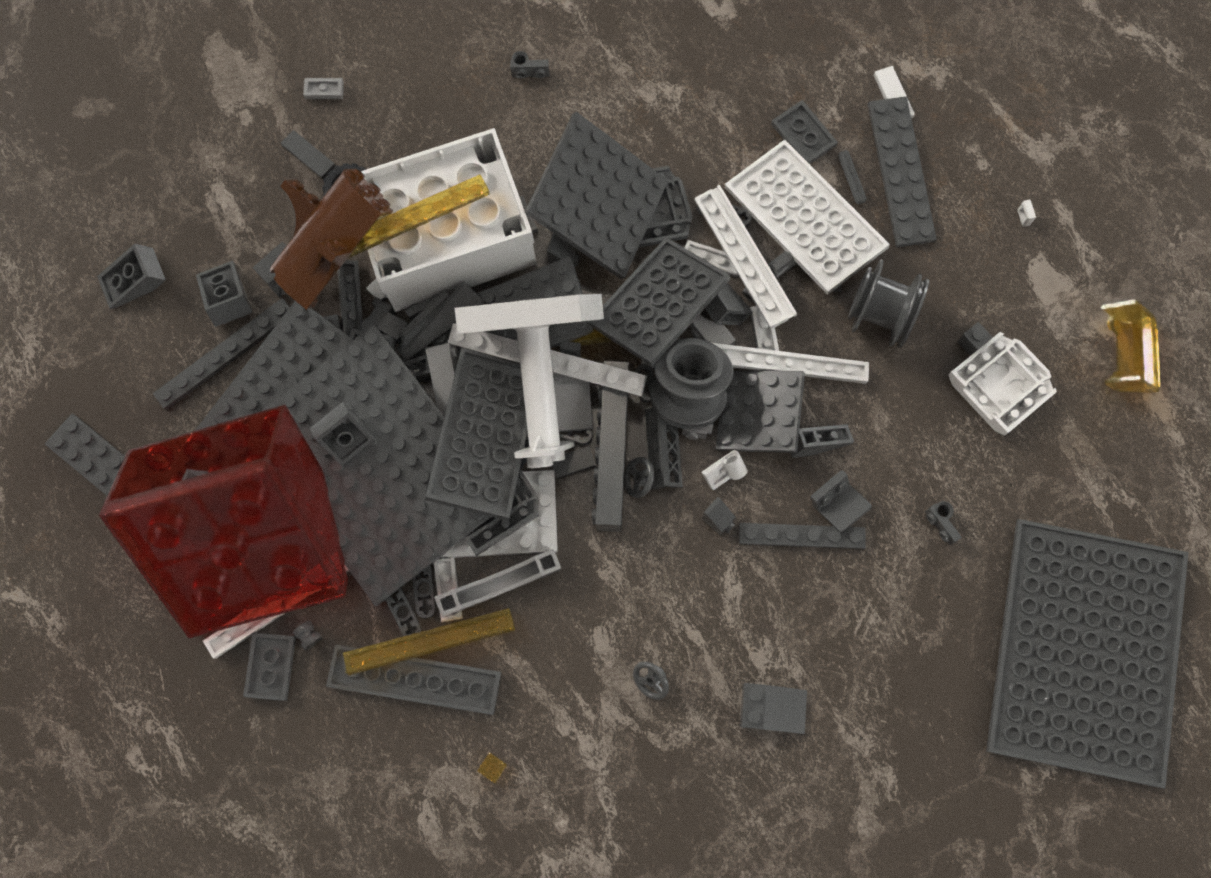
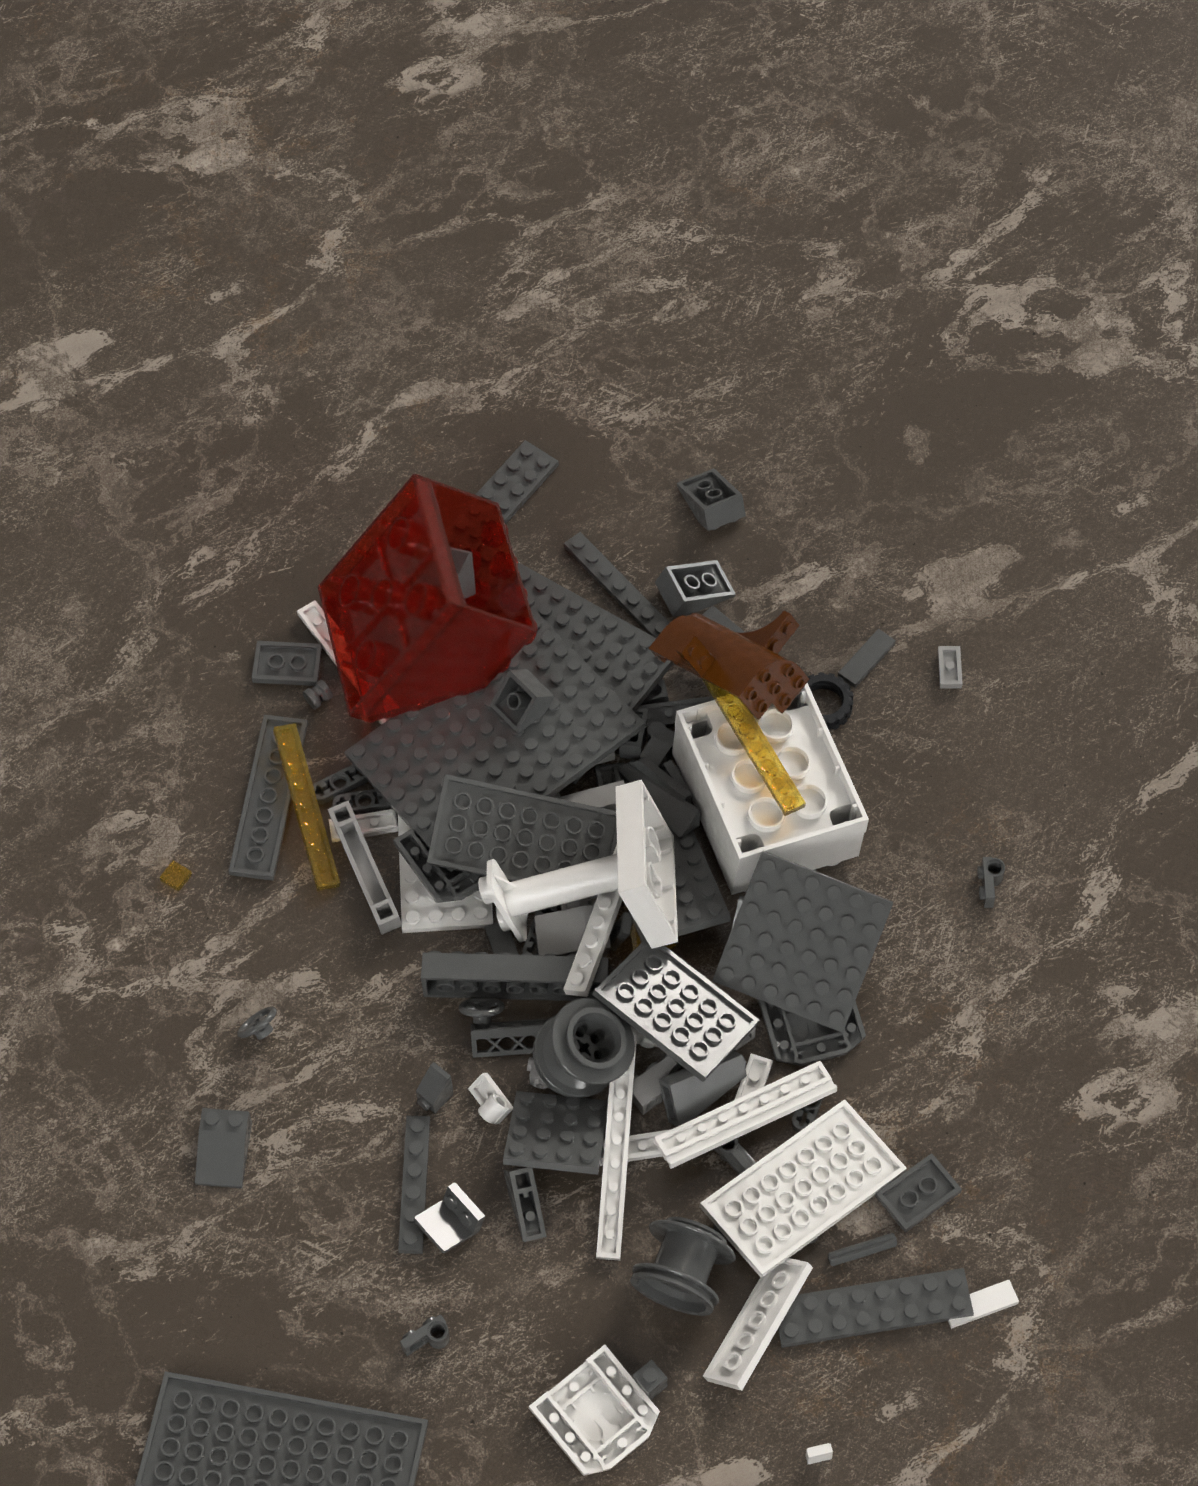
camera: 85 degrees right, 15 degrees down
none -> white plate [703,1258,813,1391]

